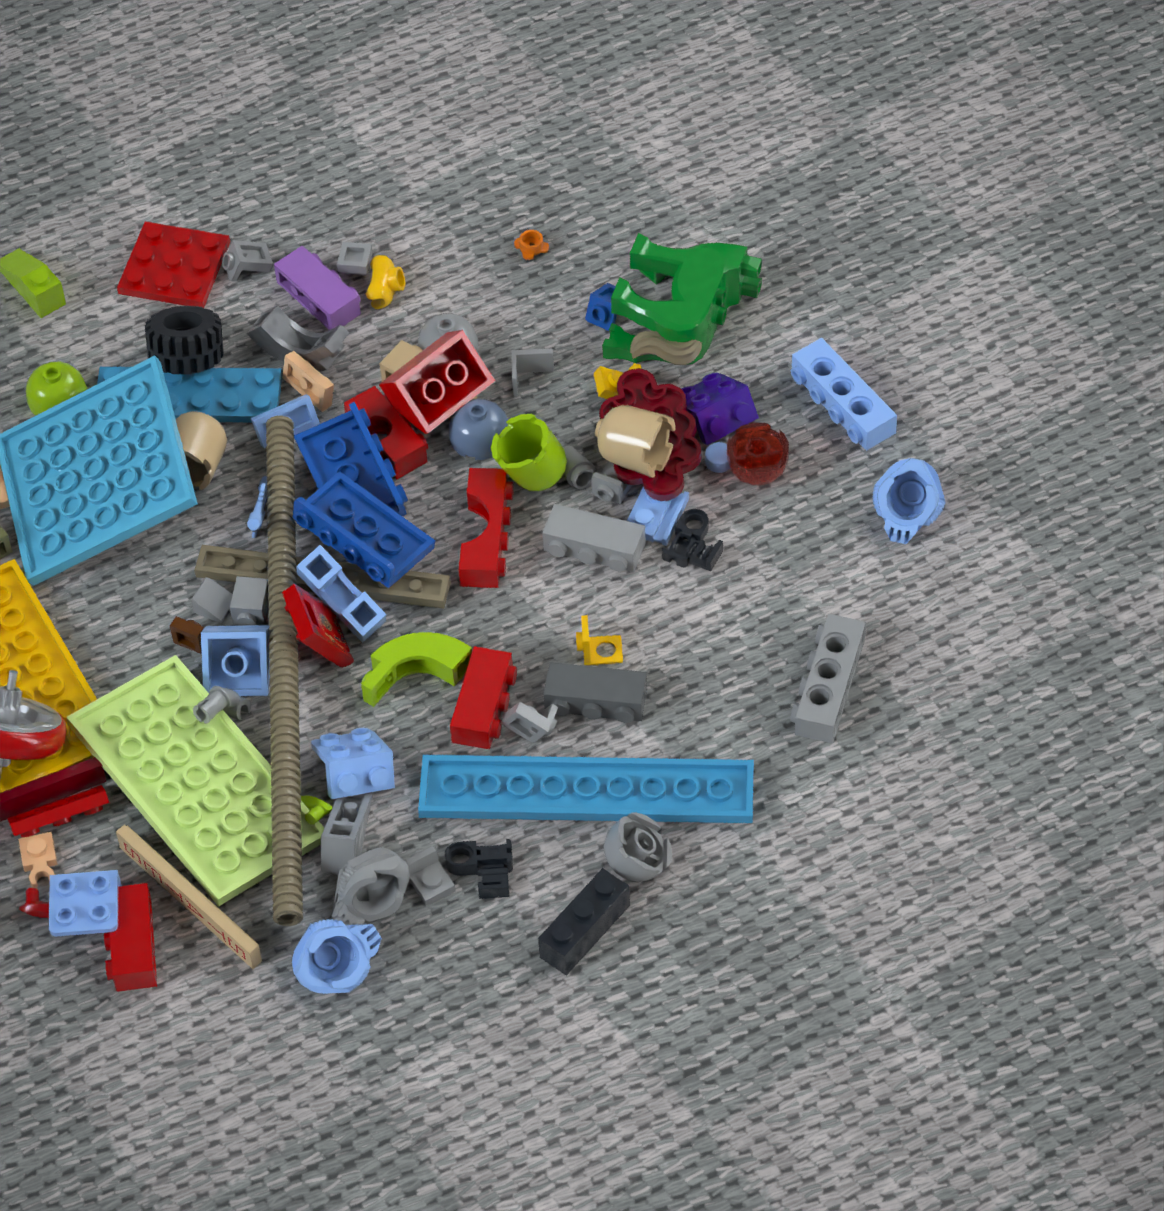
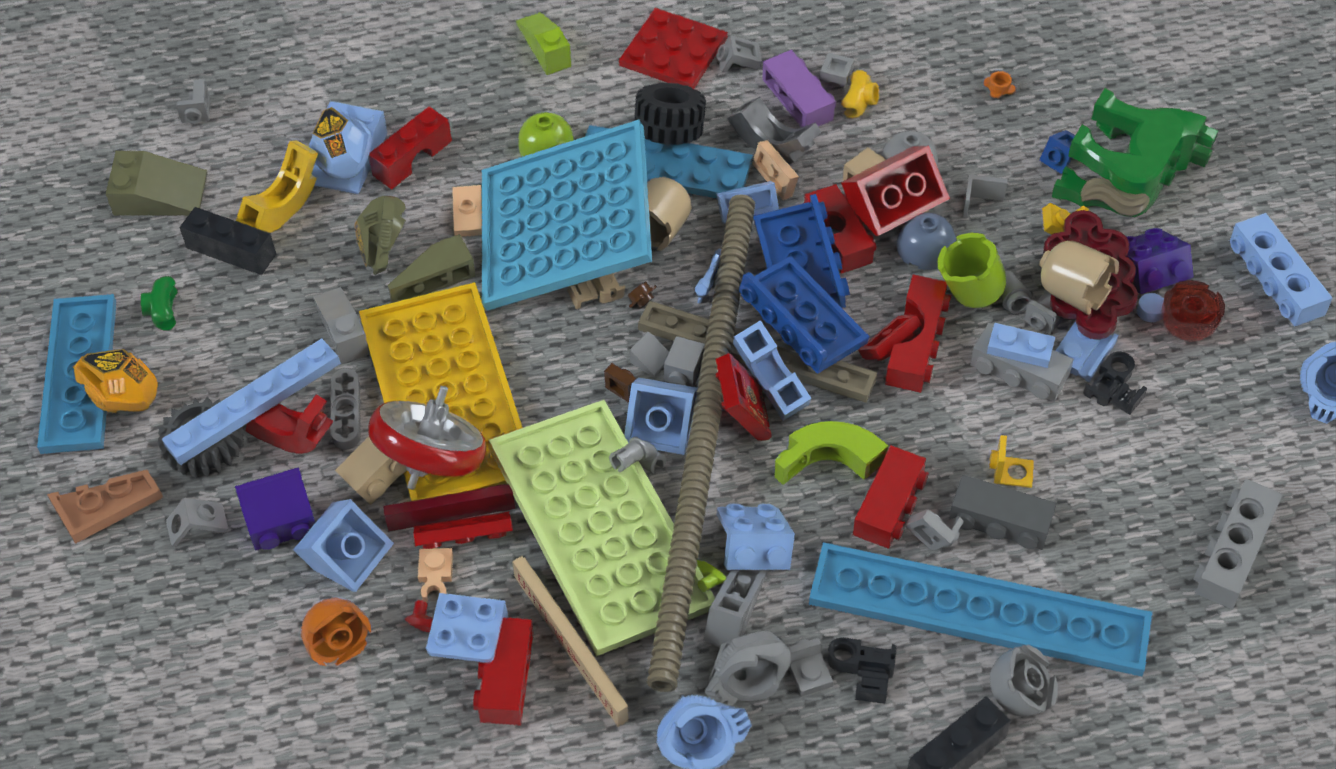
camera: 10 degrees right, 0 degrees up
none -> tan piece [567,273,625,309]
none -> reddish brown plate [627,281,657,308]
none -> red plate [858,314,922,361]
none -> light blue plate [987,323,1055,368]

